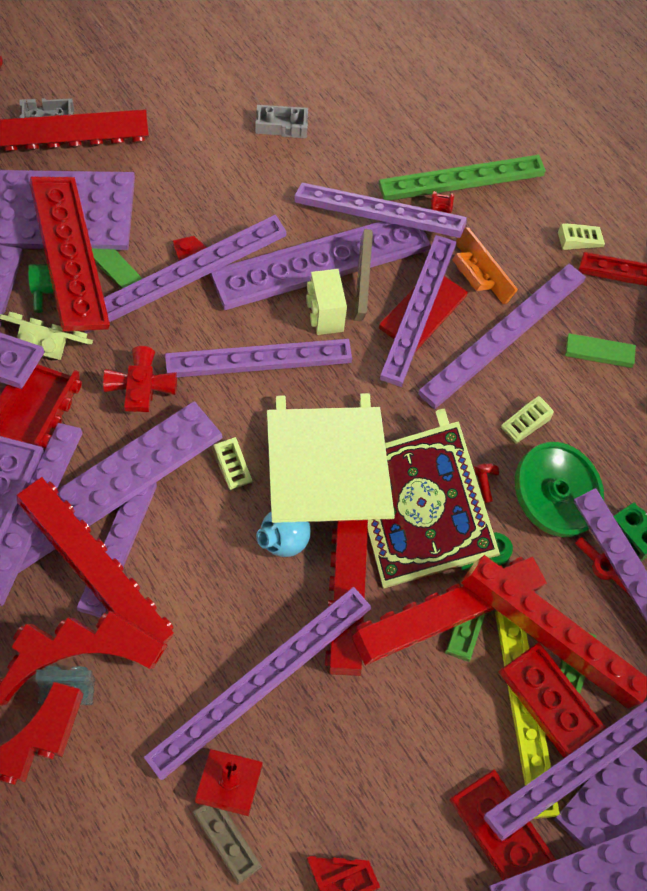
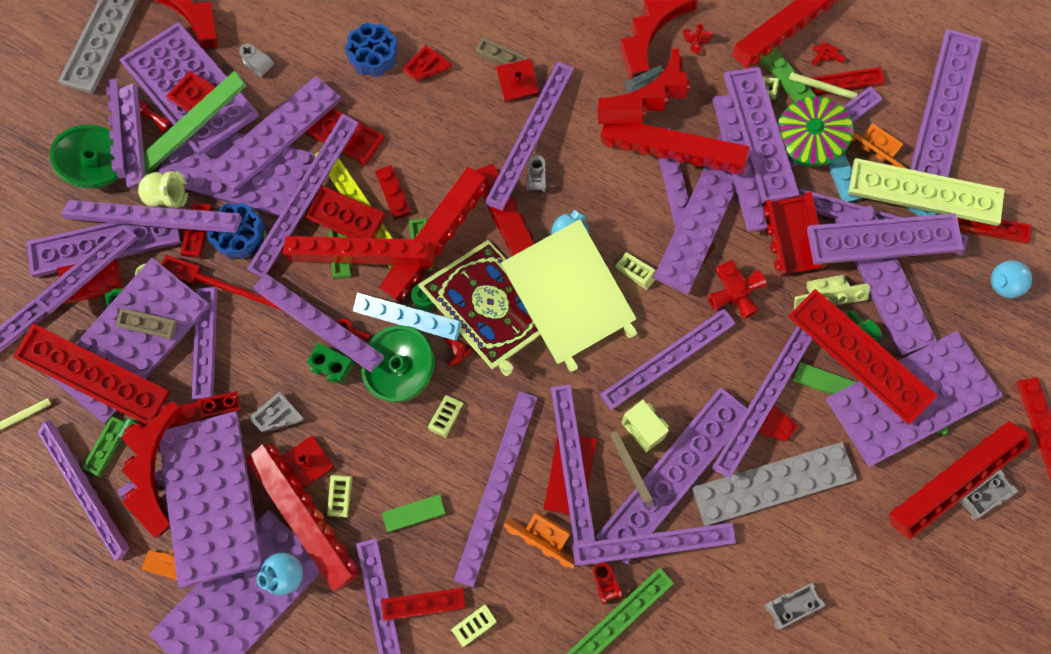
camera: 160 degrees right, 10 degrees up
none -> plate [353,293,462,340]
none -> red plate [375,165,411,220]
none -> light grey piece [527,155,546,192]
none -> light grey plate [691,442,857,526]

